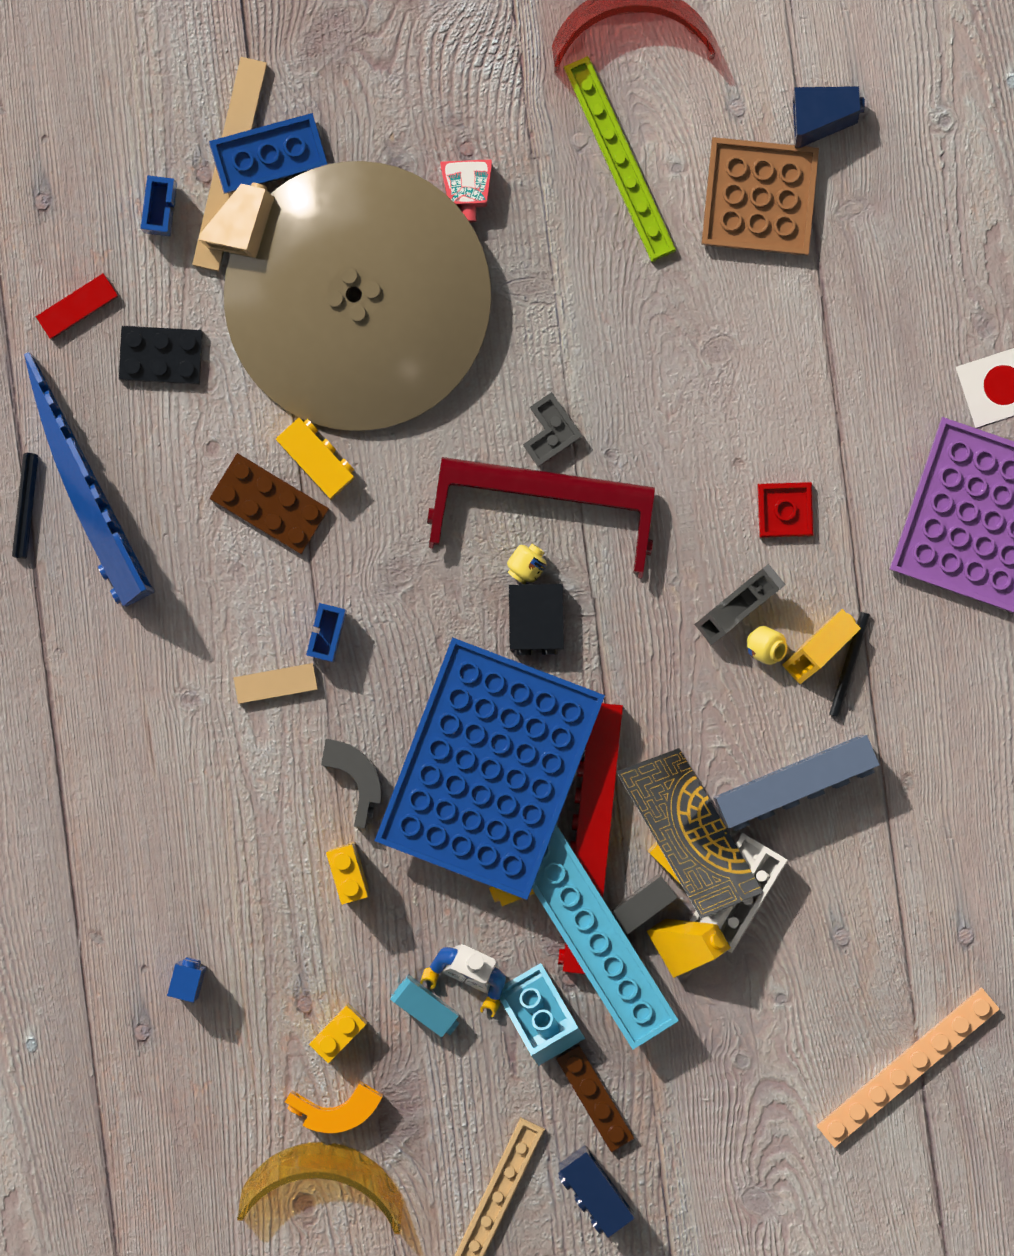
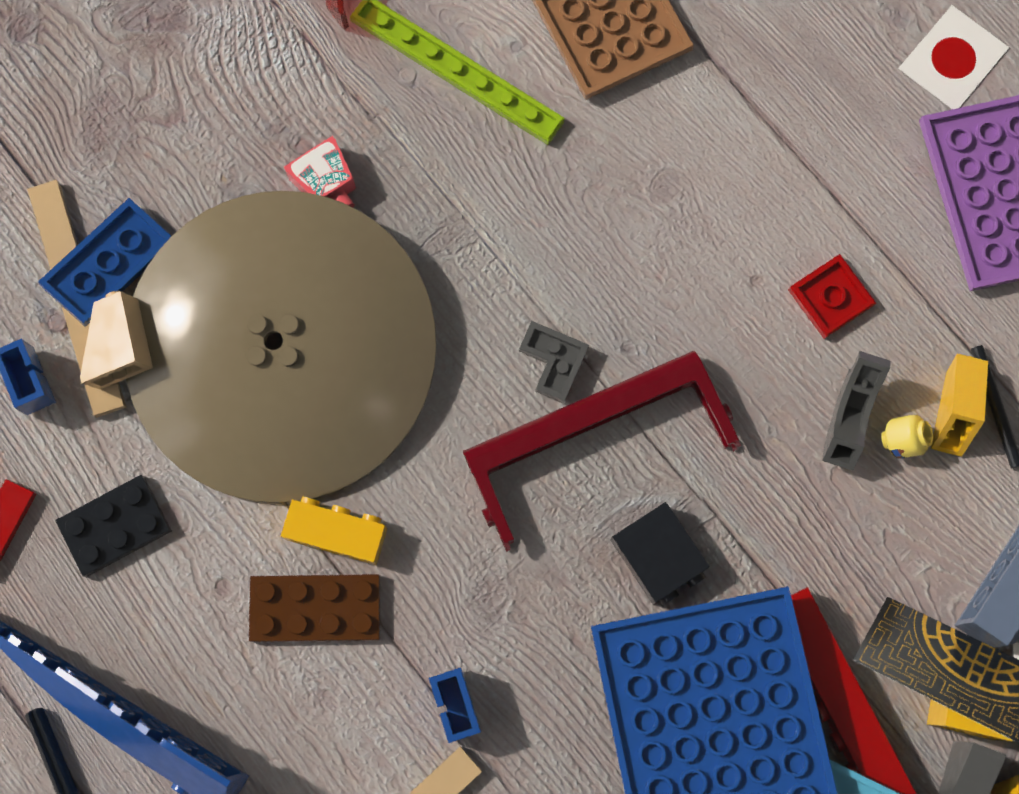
camera: 30 degrees left, 10 degrees down
light yellow head [507,543,547,584] -> none

